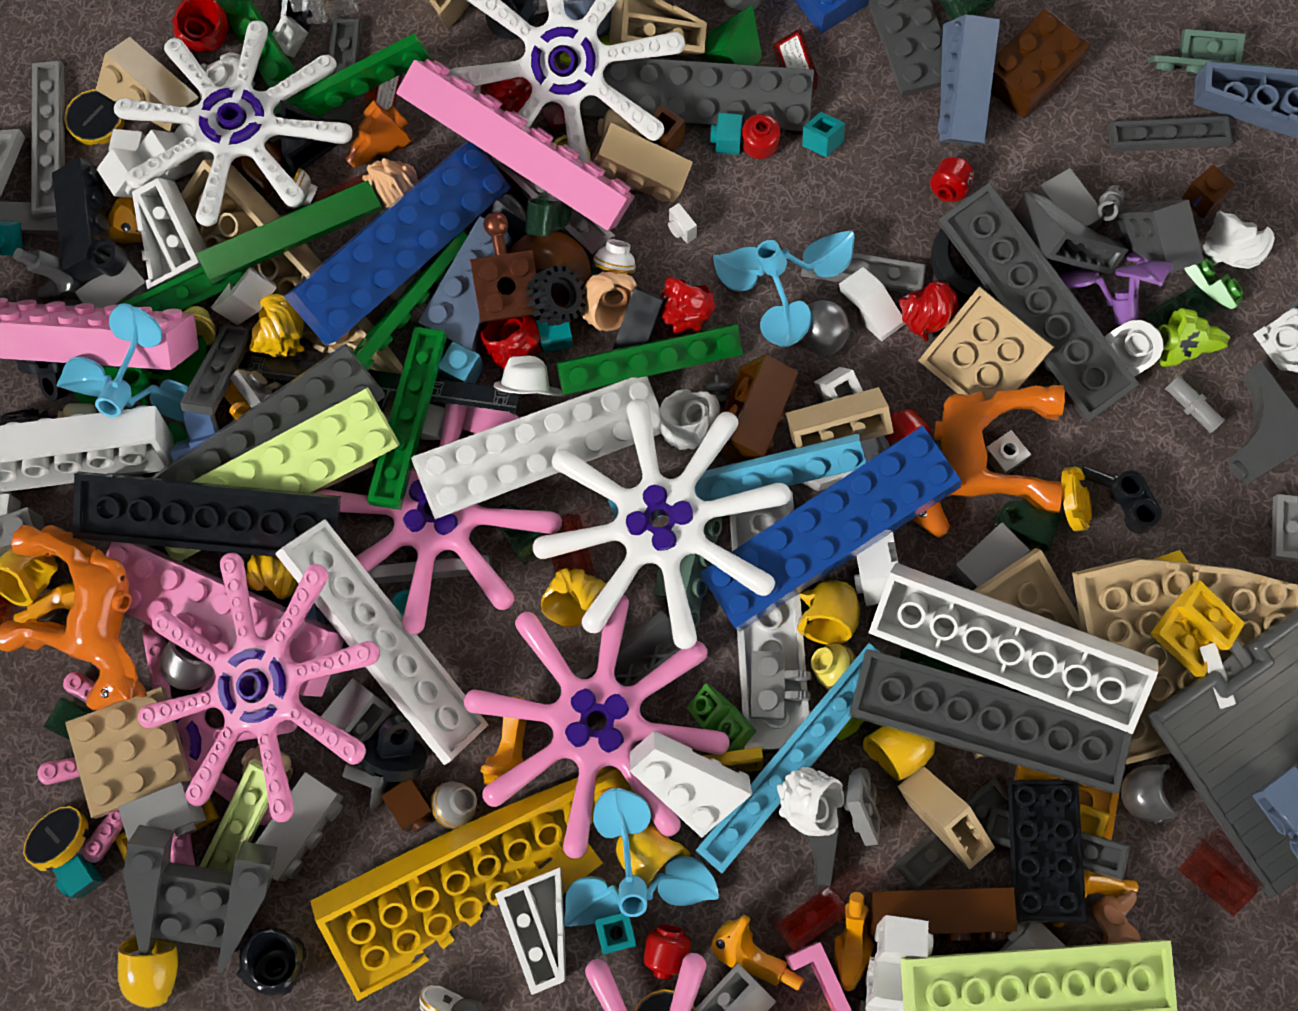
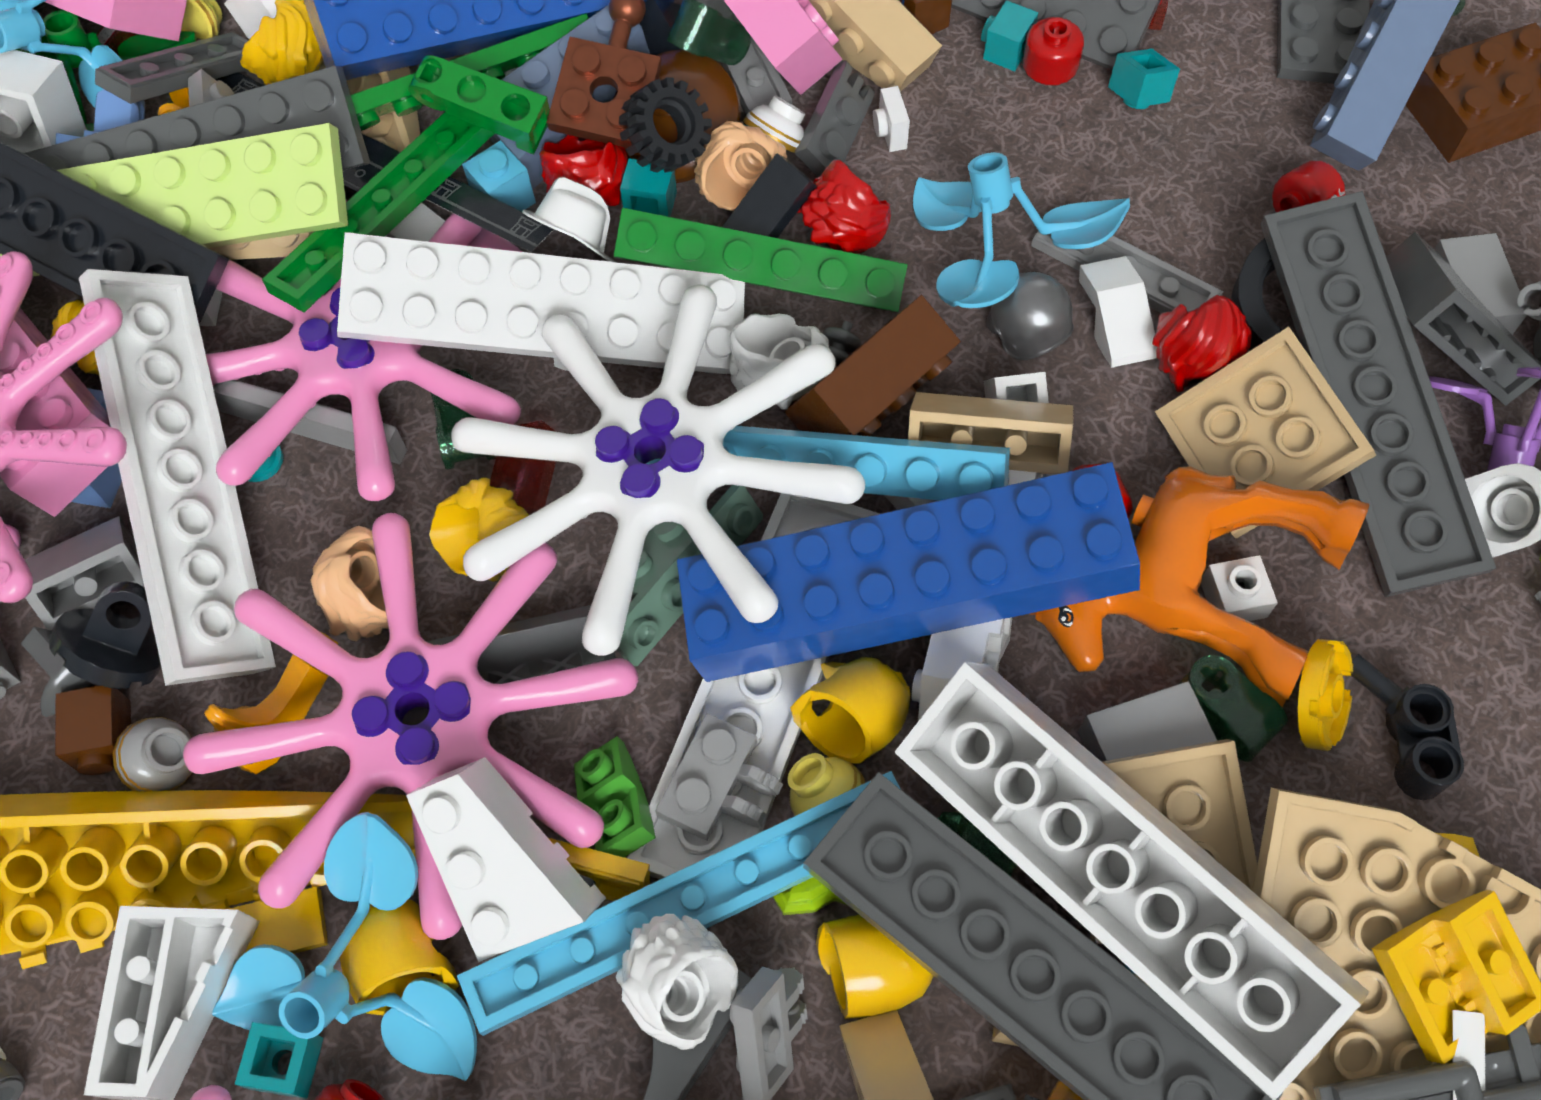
camera: 20 degrees right, 10 degrees down
none -> light nougat hair [310,526,389,641]
none -> green leg [408,55,550,155]
none -> dark grey hinge [795,60,875,177]

